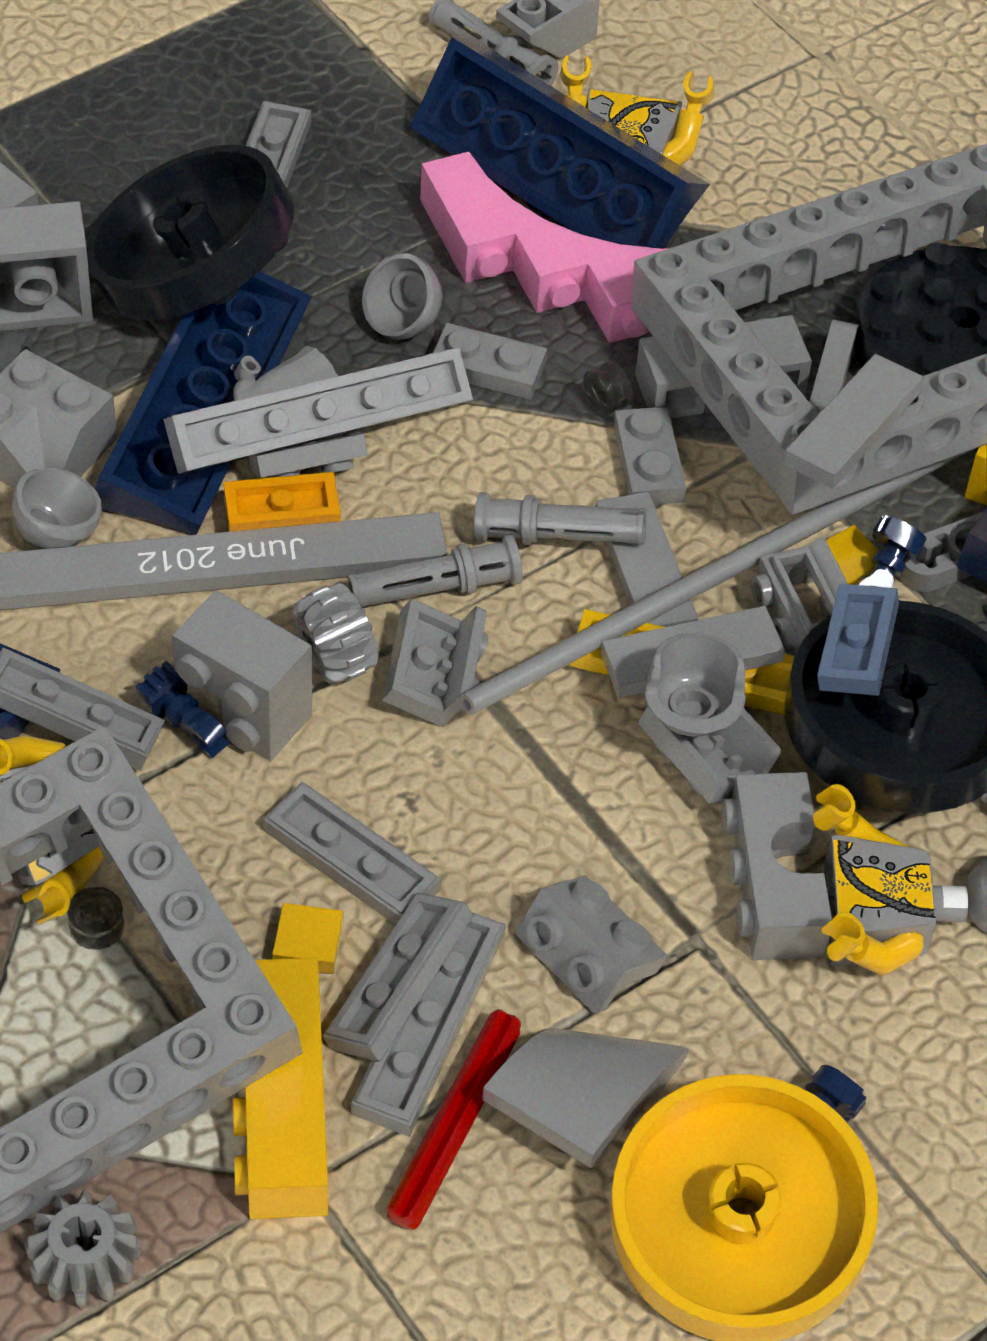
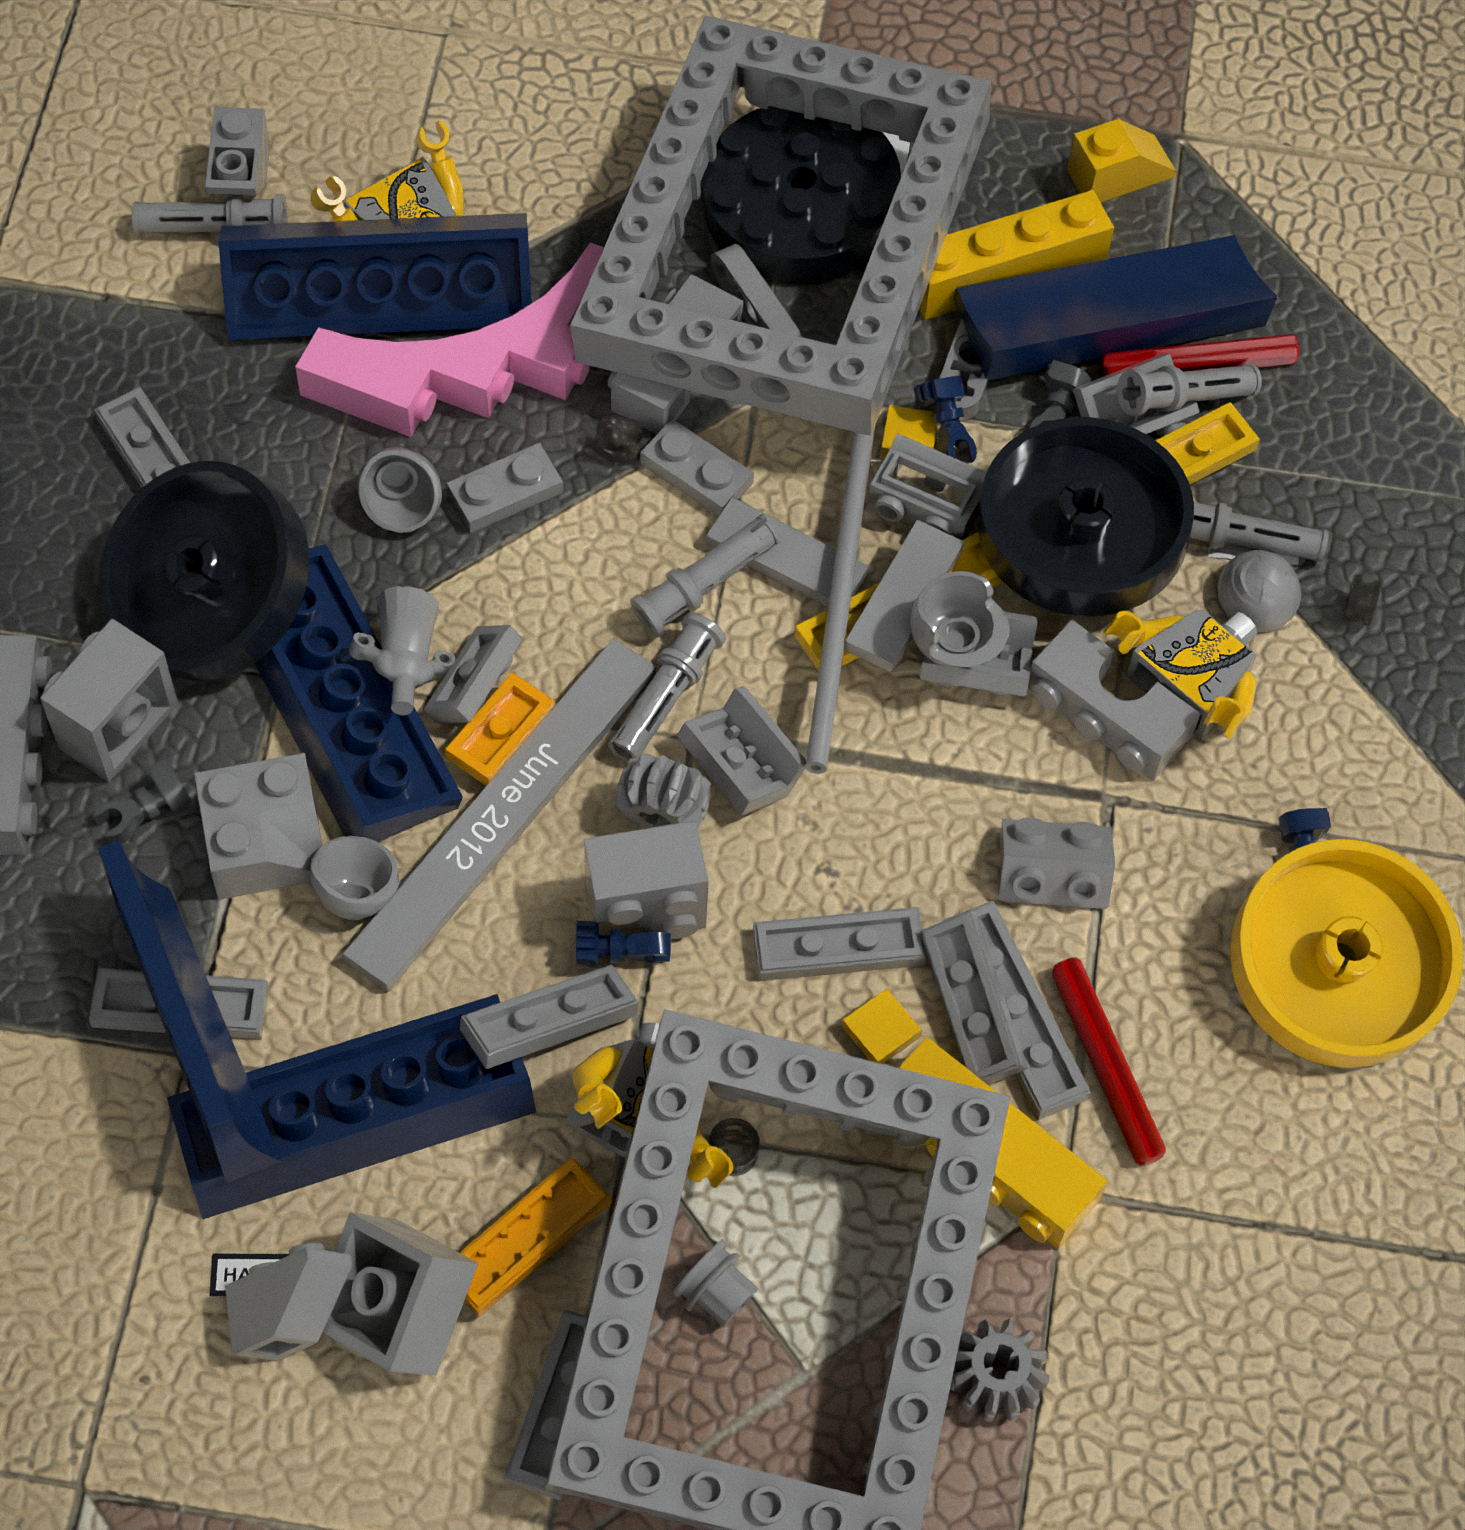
camera: 45 degrees left, 10 degrees up
light grey plate [163,348,473,474] -> none
light grey slope [483,1028,689,1168] -> none
light grey tile [783,354,924,489] -> none
sand blue plate [817,584,899,696] -> none

